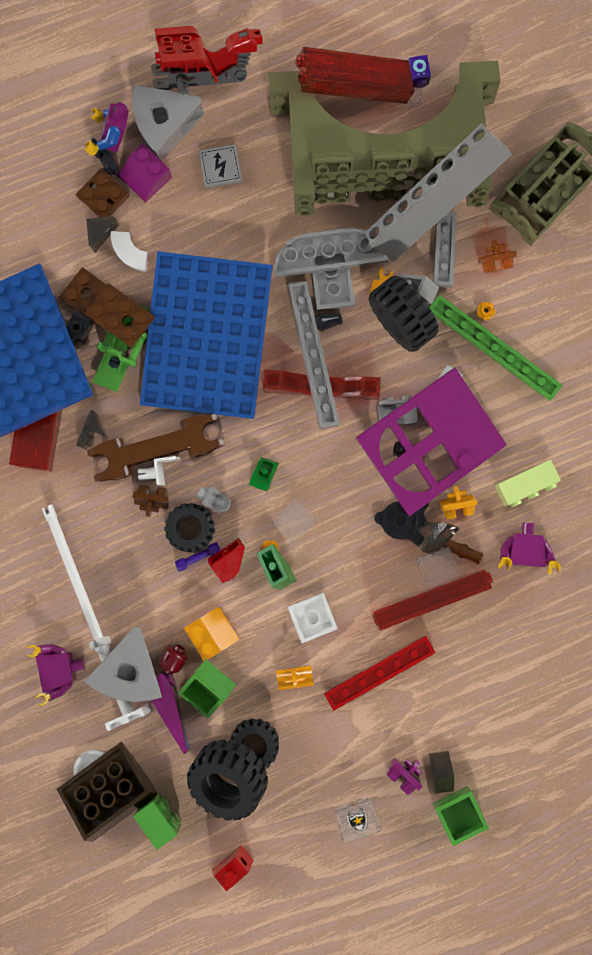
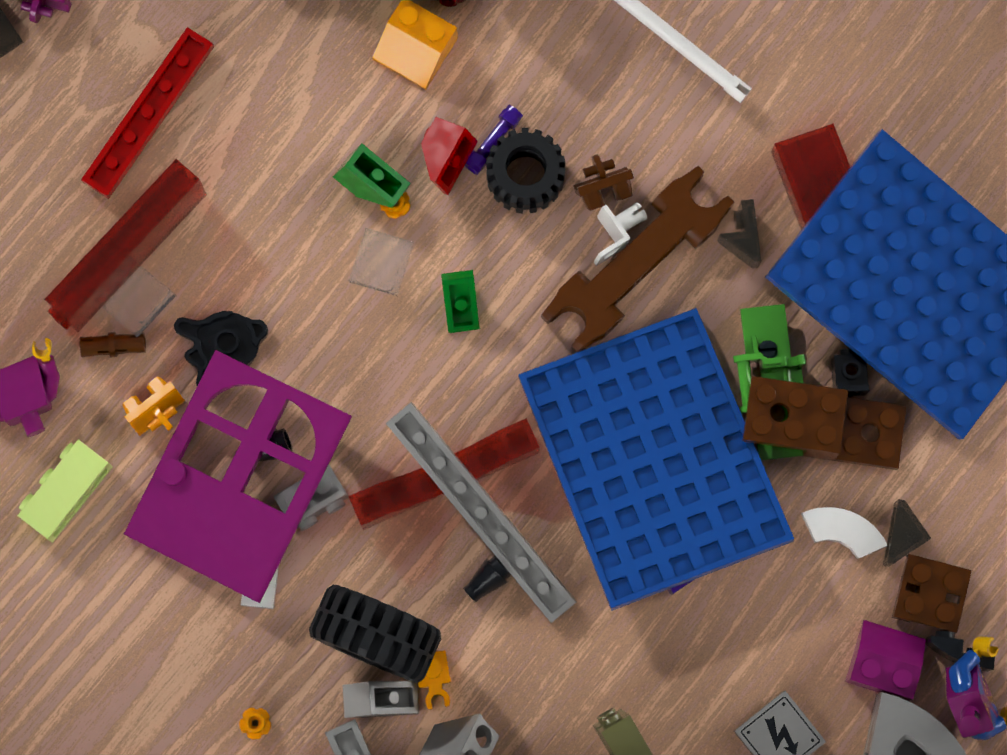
camera: 150 degrees right, 5 degrees down
light grey hips [196,487,231,513] -> none
light grey plate [274,228,388,311] -> none
light orange hips [276,665,314,690] -> none
white tile [288,593,338,643] -> none
clear smoke slope [419,522,459,556] -> none
bright green plate [429,295,563,402] -> none

